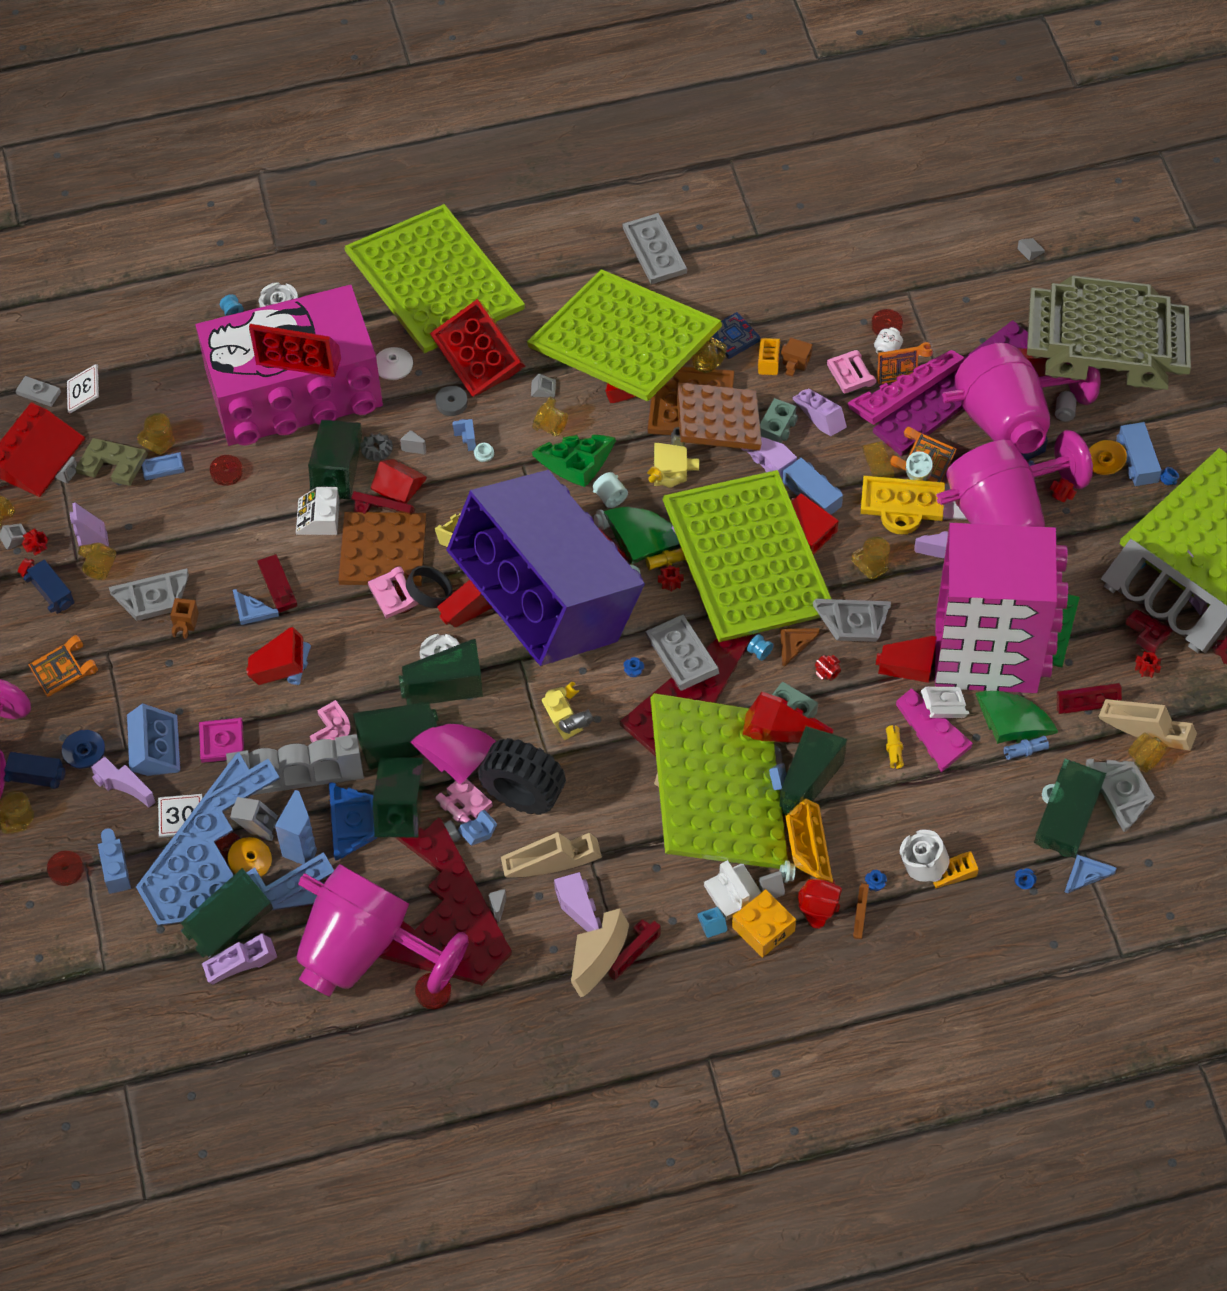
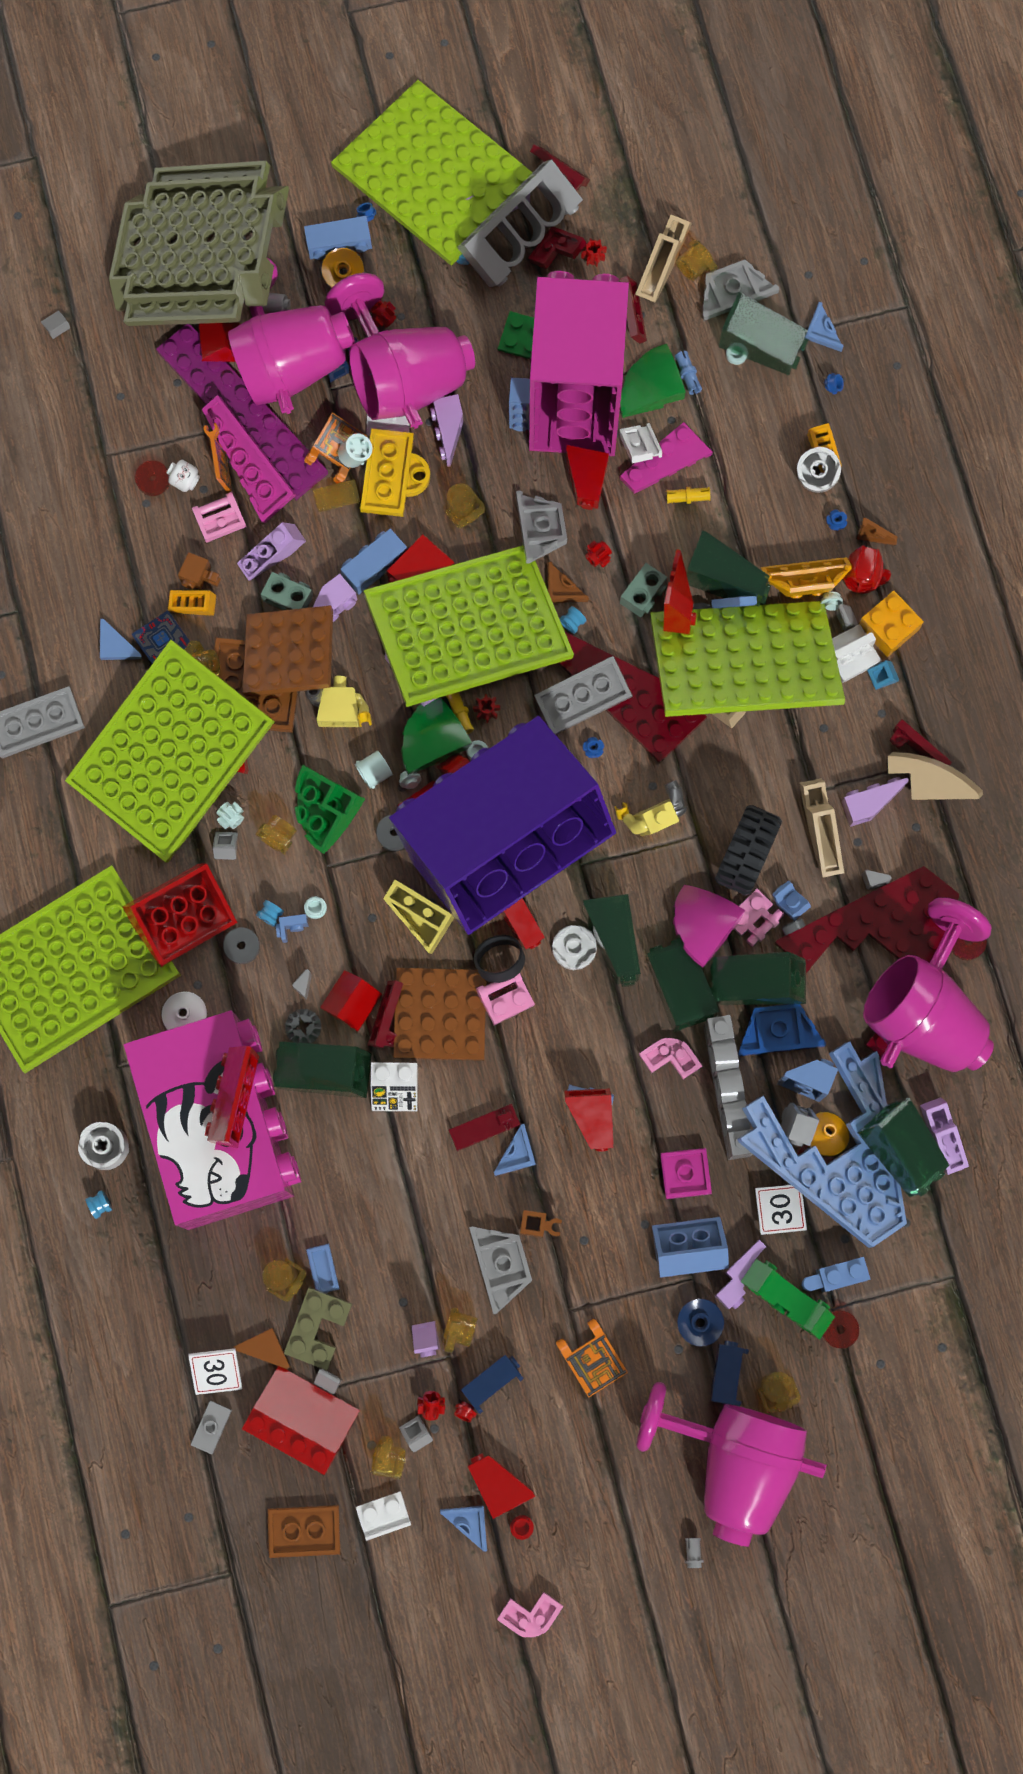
camera: 90 degrees left, 20 degrees up
clear red piece [210,455,243,486] -> none
none -> medium blue tile [100,619,142,660]
none -> light aqua gear [216,802,244,829]
none -> dark orange tile [233,1328,291,1369]
none -> dark azure wheel [256,900,284,927]
none -> green brick [741,1259,835,1340]

